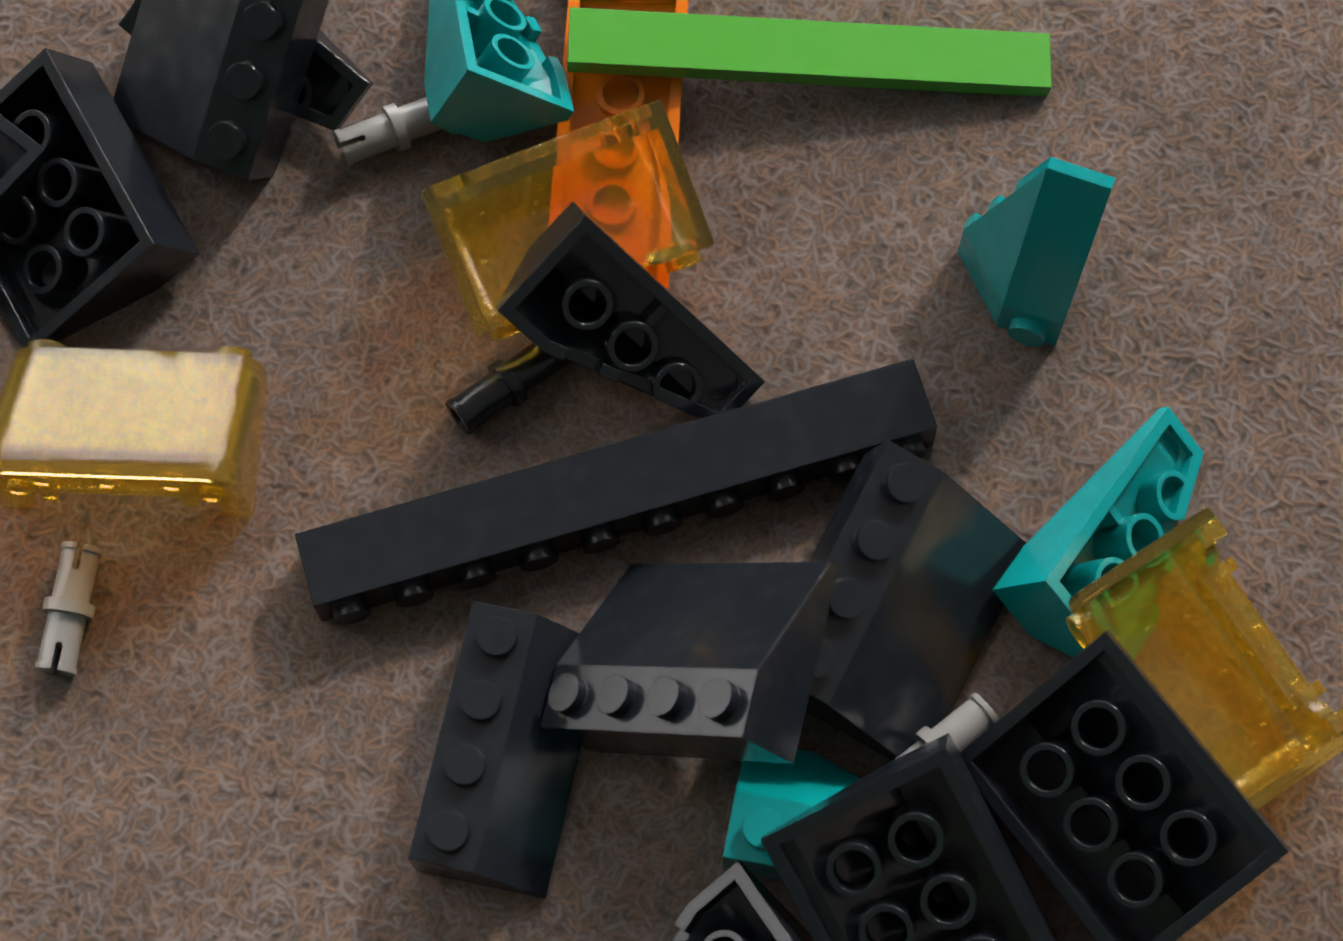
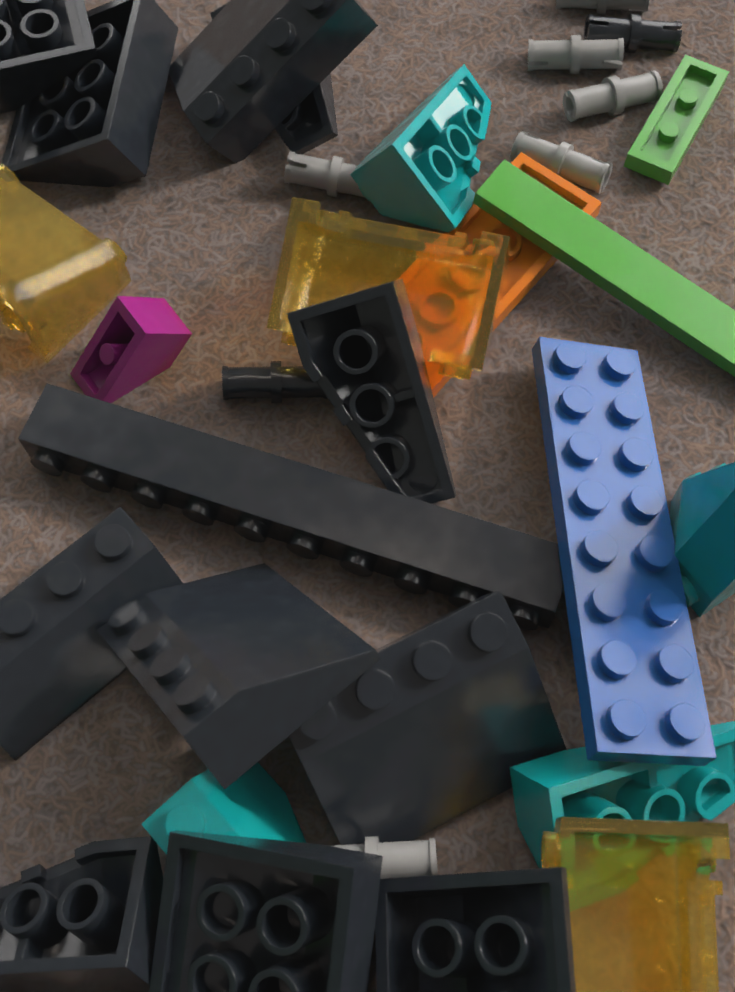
camera: 35 degrees right, 5 degrees down
none -> magenta slope [70,296,192,403]
none -> plate [532,337,717,766]

